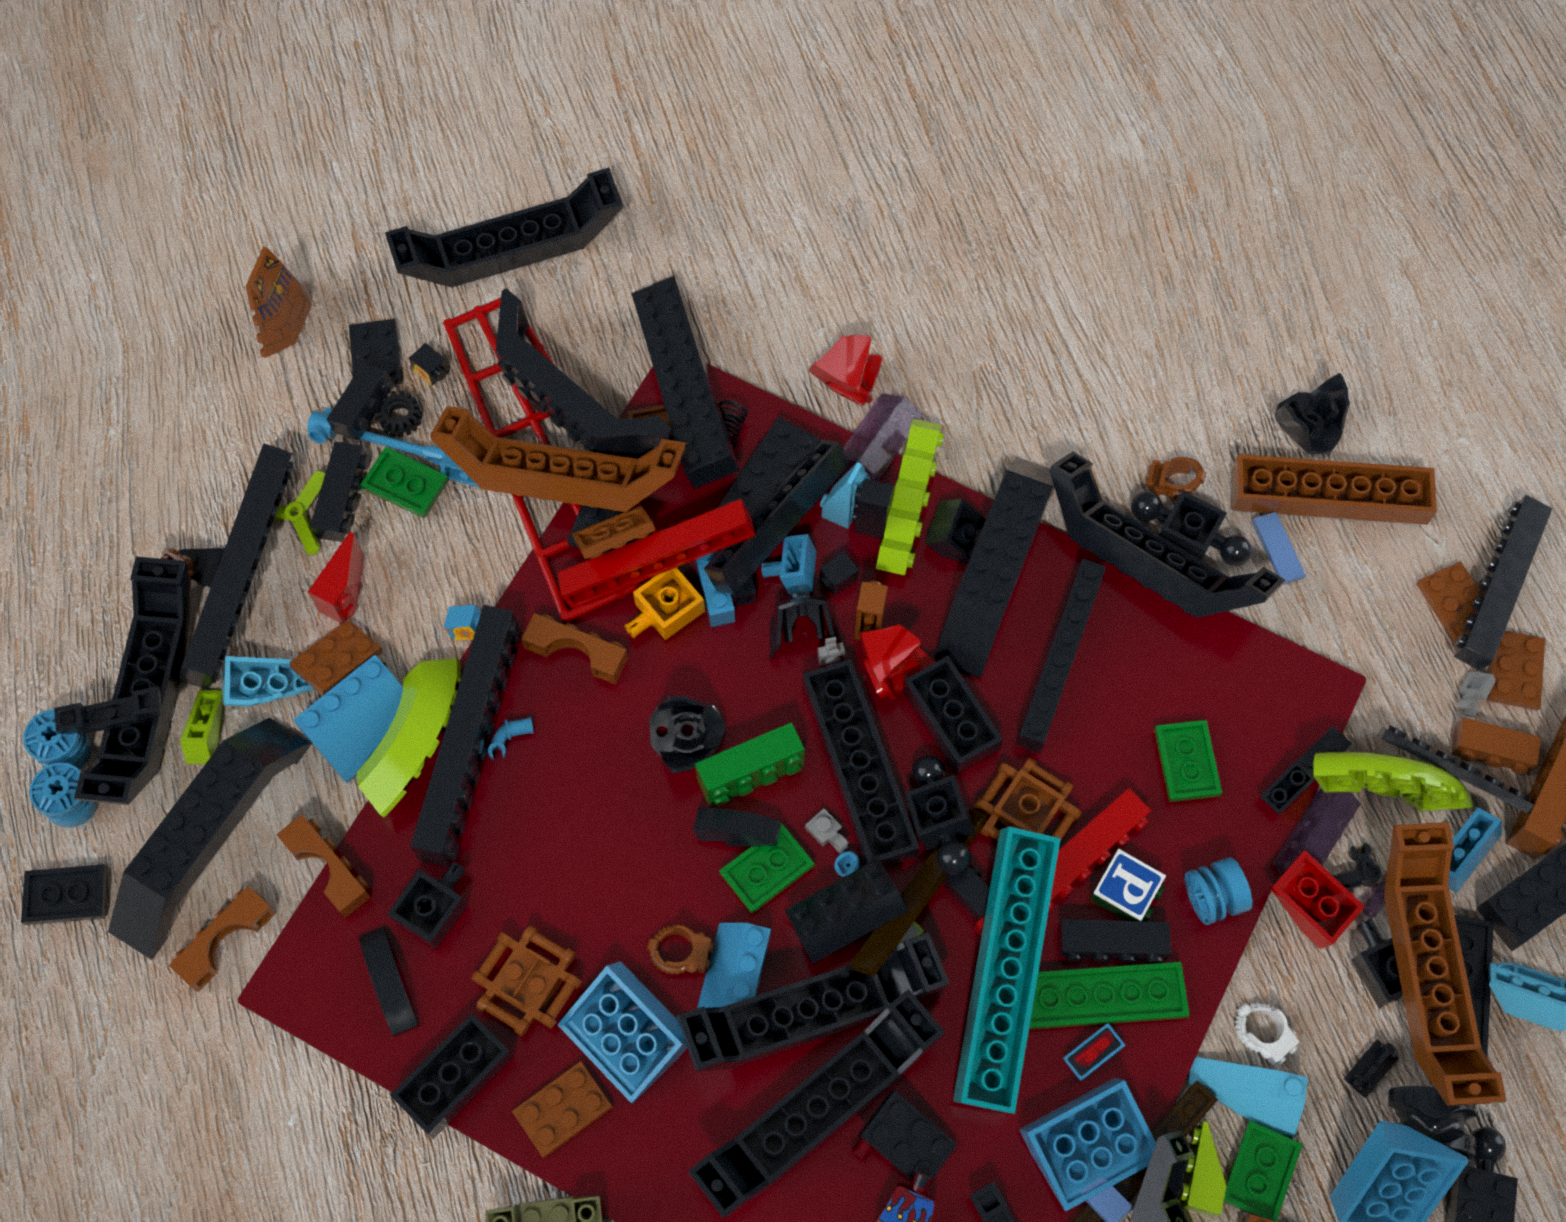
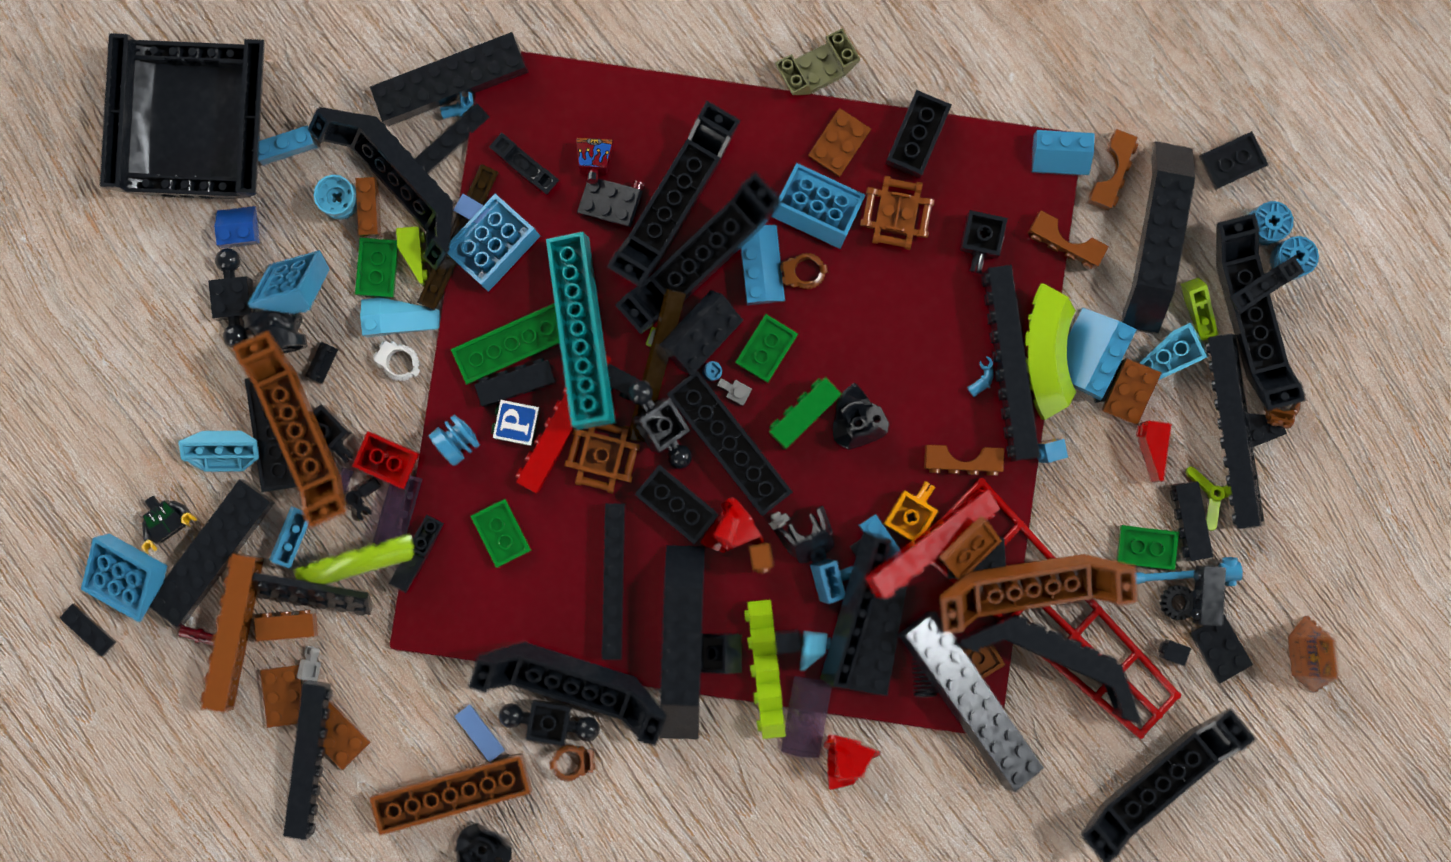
camera: 155 degrees right, 20 degrees up
black slope [358,926,419,1037] -> none
black slope [693,808,782,847] -> none
black brick [819,552,859,596] -> none
slope [1063,1023,1126,1081] -> none
none -> dark azure slope [1032,130,1095,175]

